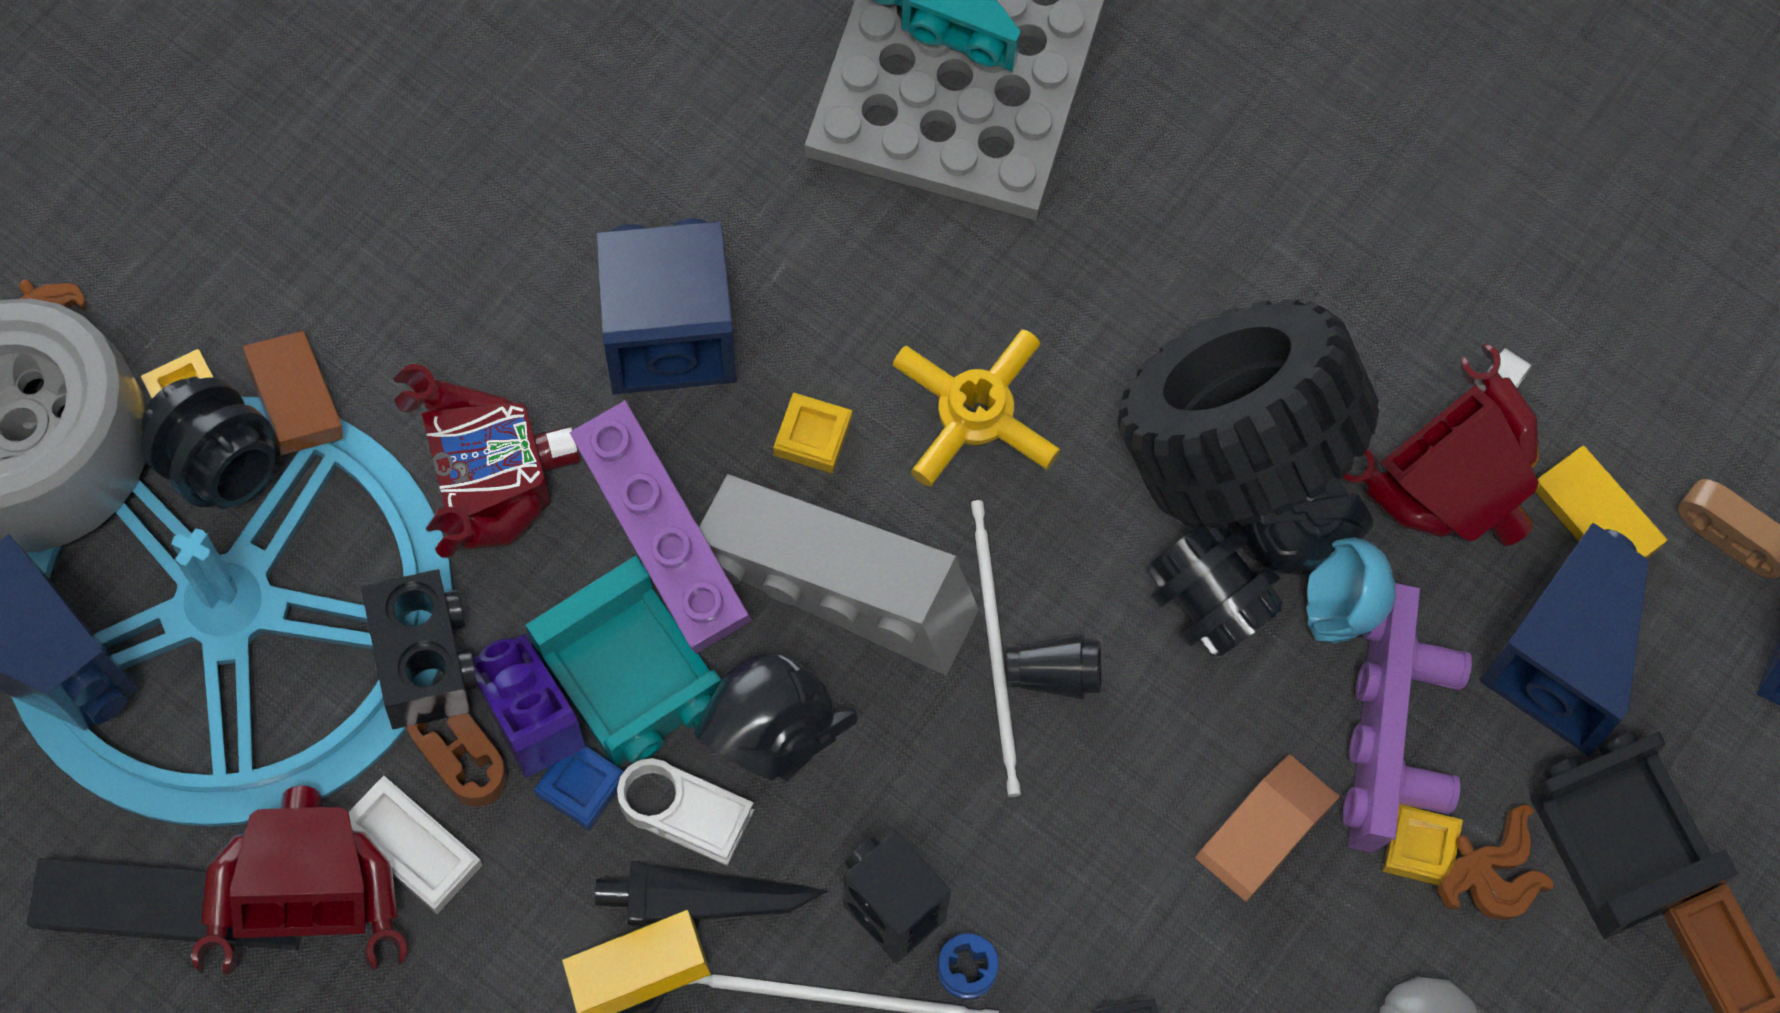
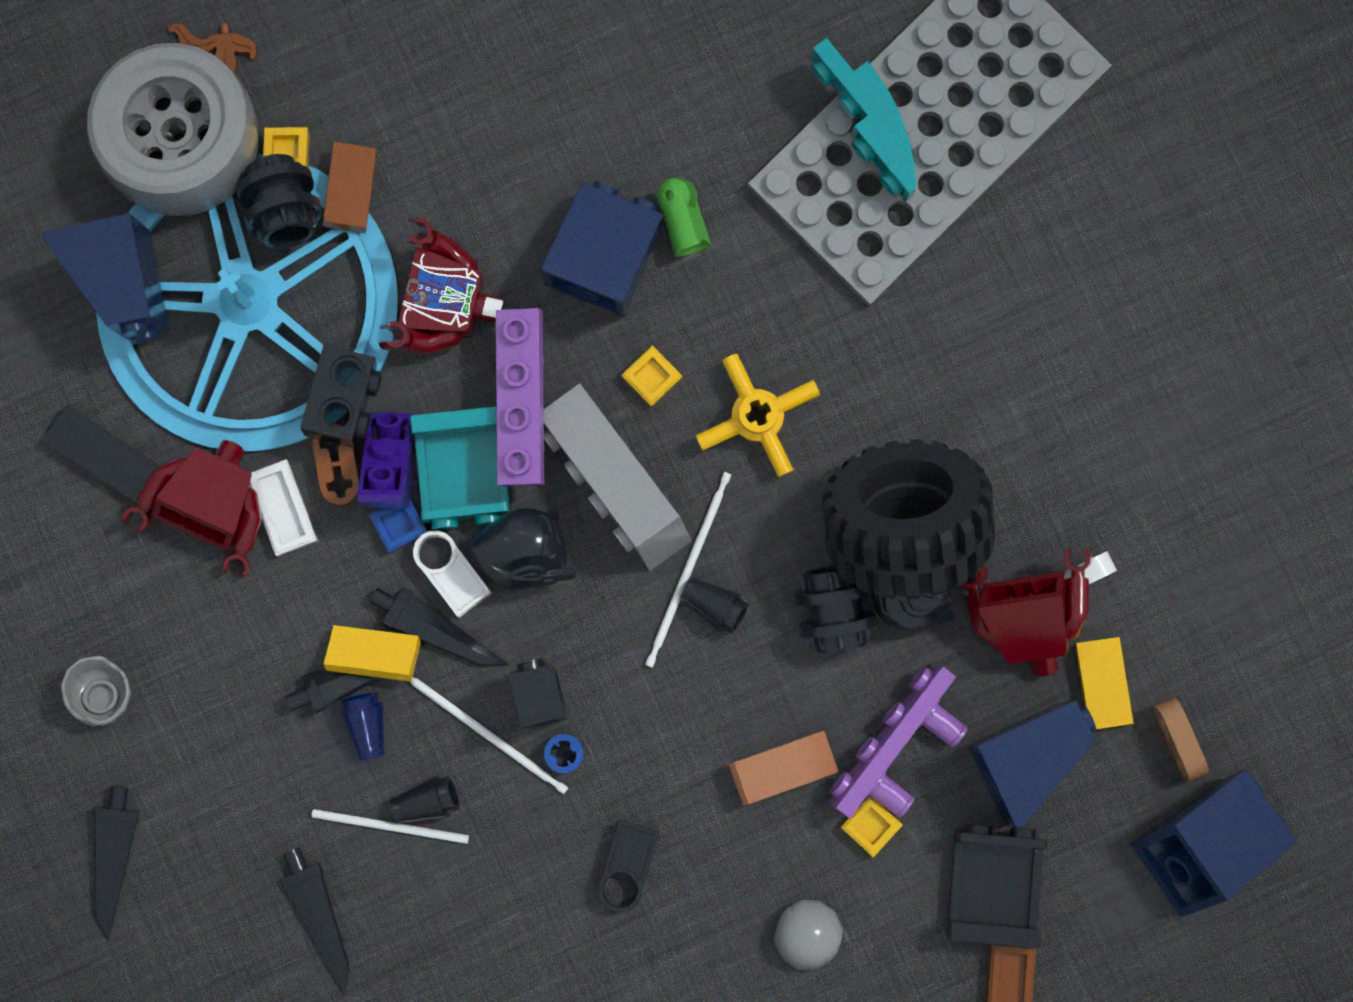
camera: 30 degrees right, 15 degrees up
medium azure hair [1306,537,1397,644] -> none
dark orange piece [1437,805,1554,920] -> none
none -> bright green piece [657,178,712,257]

